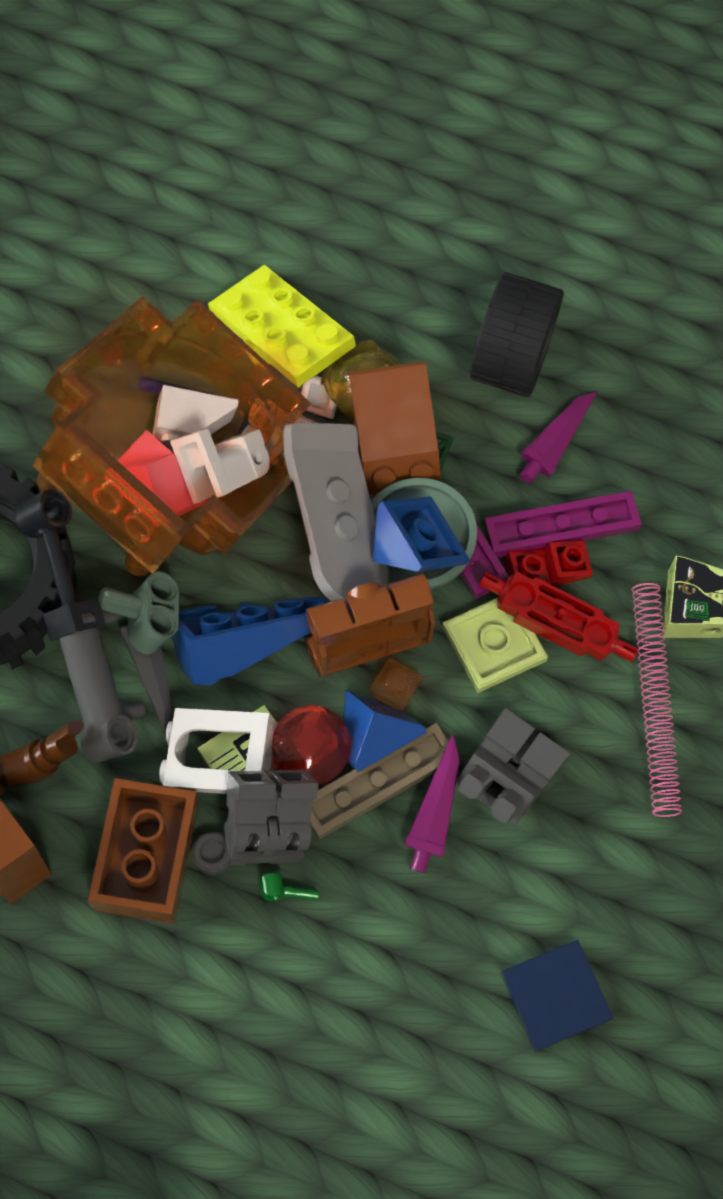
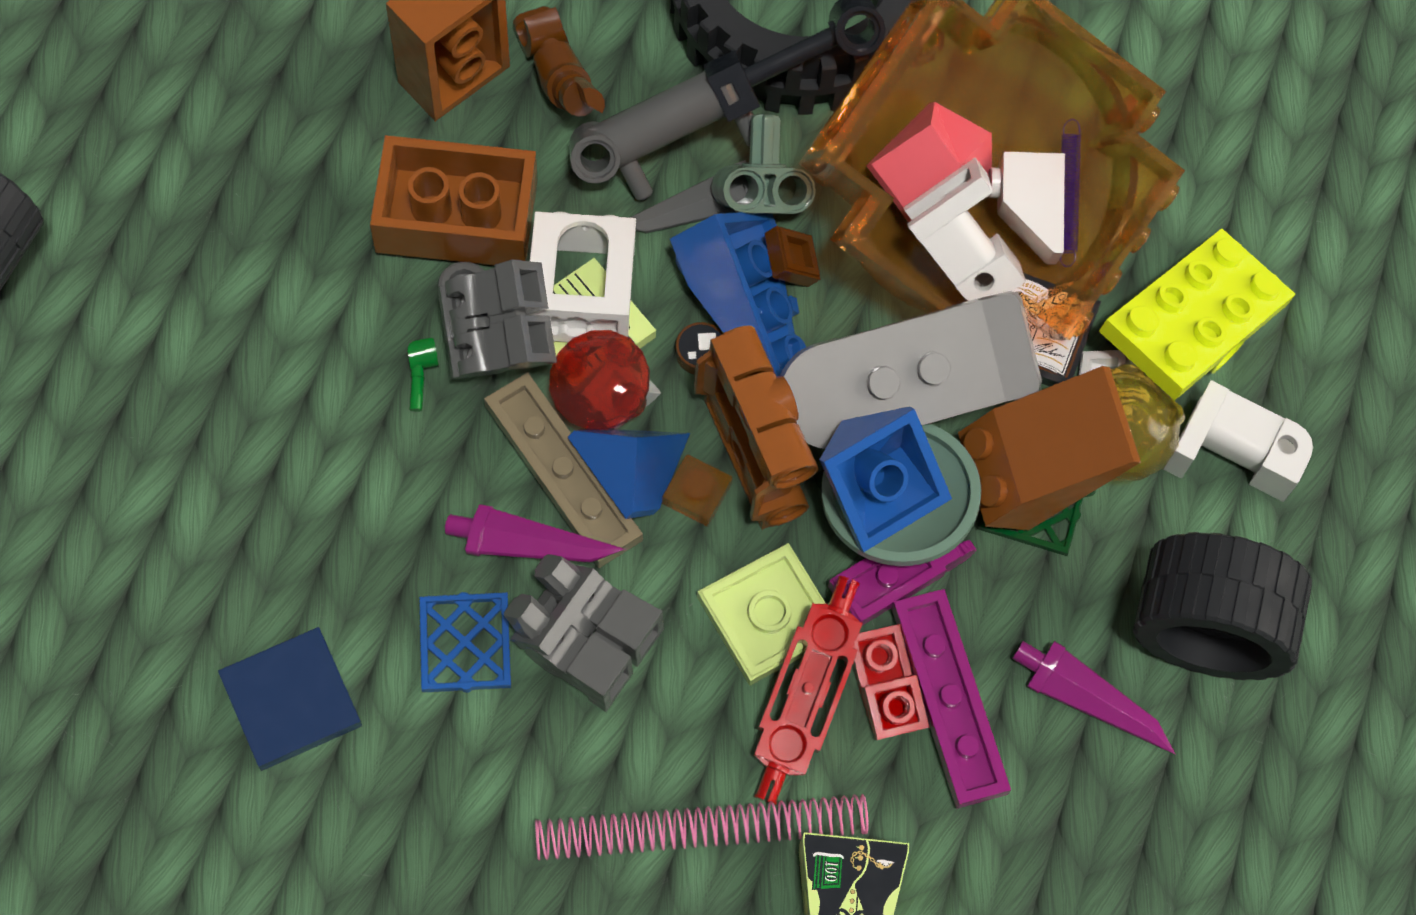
camera: 85 degrees right, 0 degrees up
none -> blue window [420,592,511,693]
none -> tile [676,322,723,375]
none -> reddish brown tile [764,226,821,287]
none -> white piece [1163,380,1313,502]

